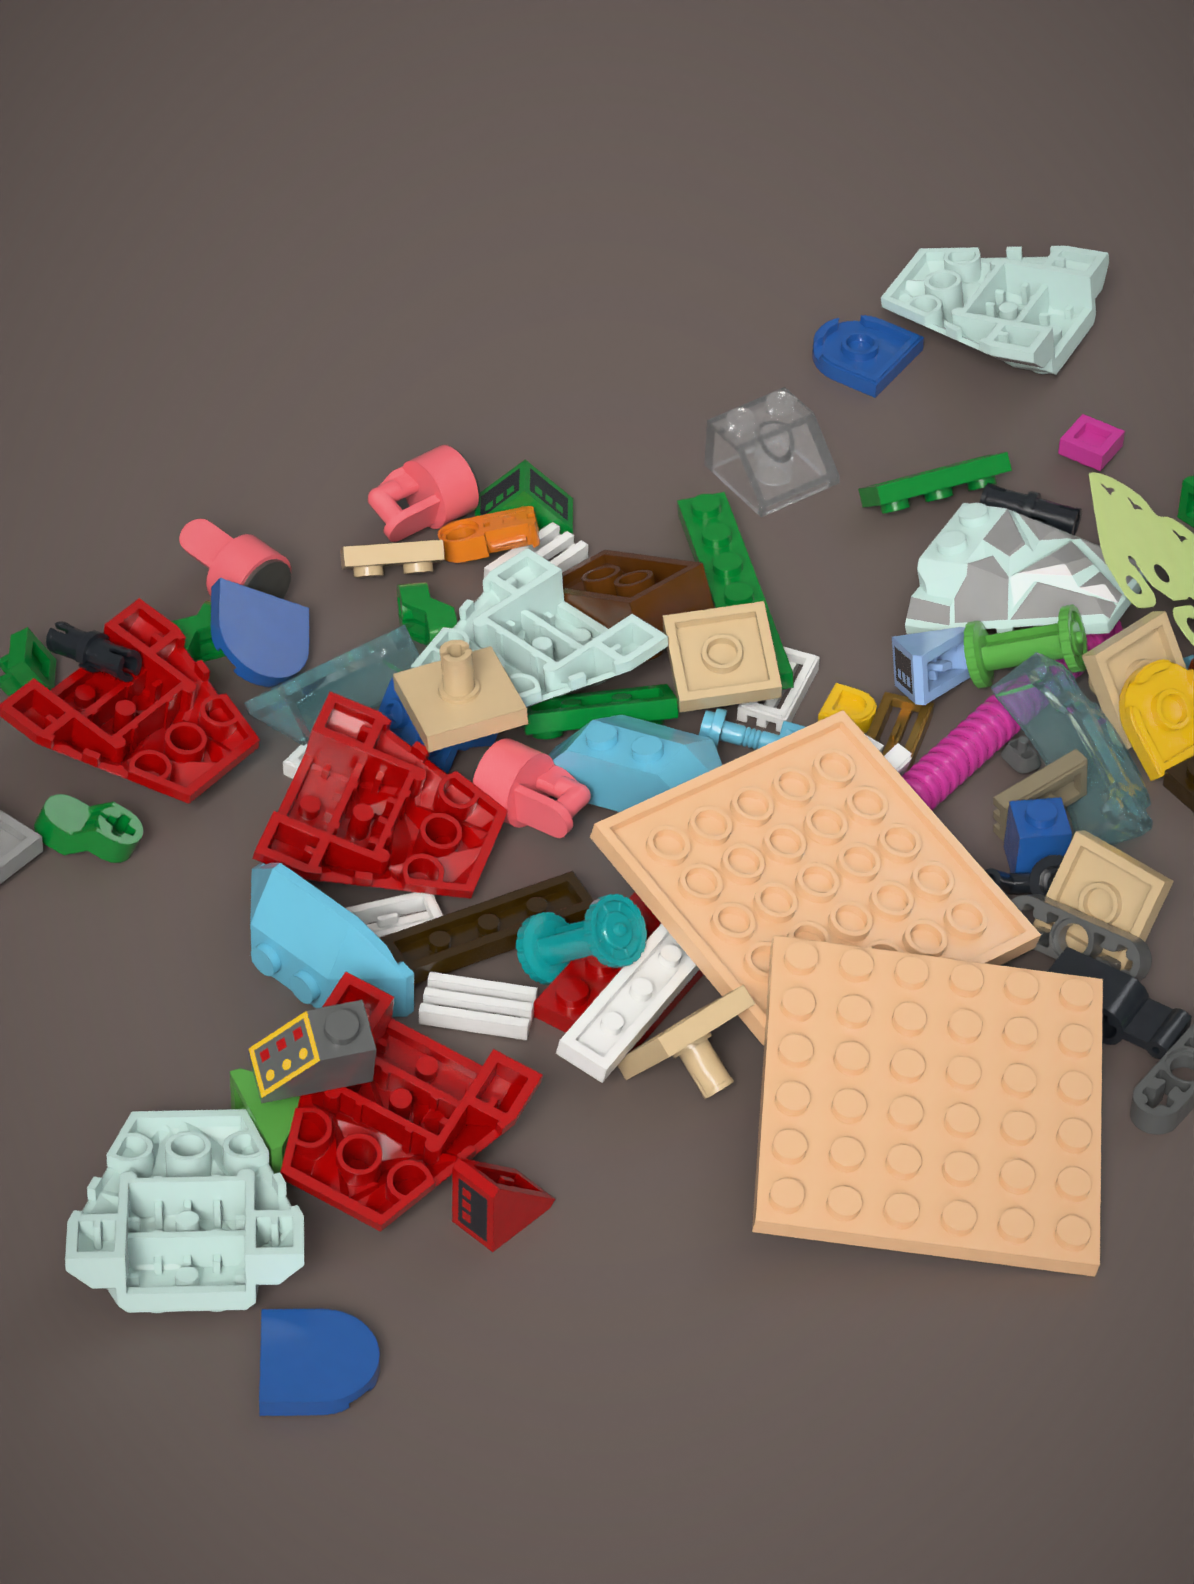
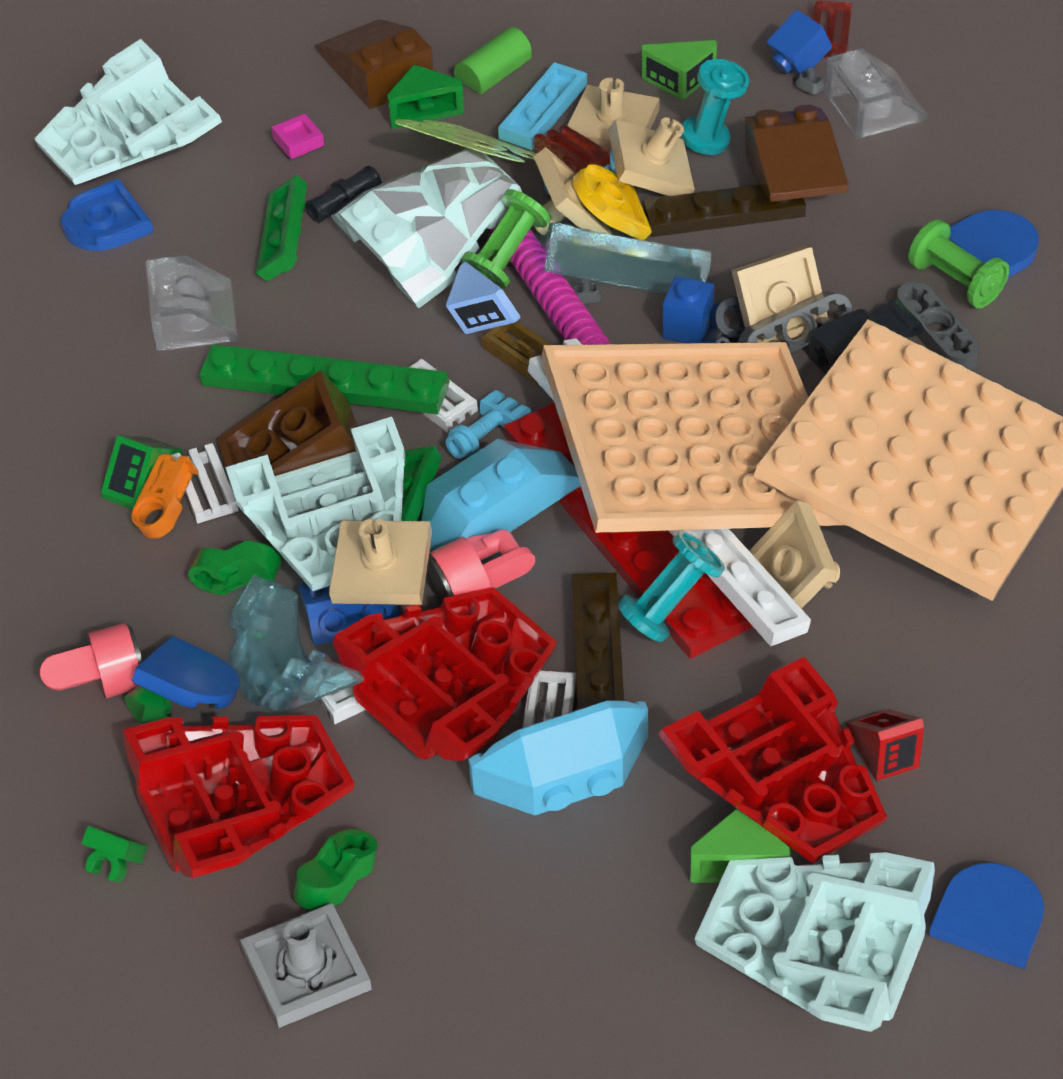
camera: 60 degrees left, 5 degrees up
black pin [46,621,142,682] -> none
dark grey slope [248,1000,376,1103] -> none
tan plate [340,540,445,578] -> none
coral piece [368,445,480,542] -> none
white tile [419,972,538,1040] -> none
tan tile [663,601,782,712] -> none
yellow tile [818,683,877,733] -> none
dark tan tile [993,749,1088,842] -> none

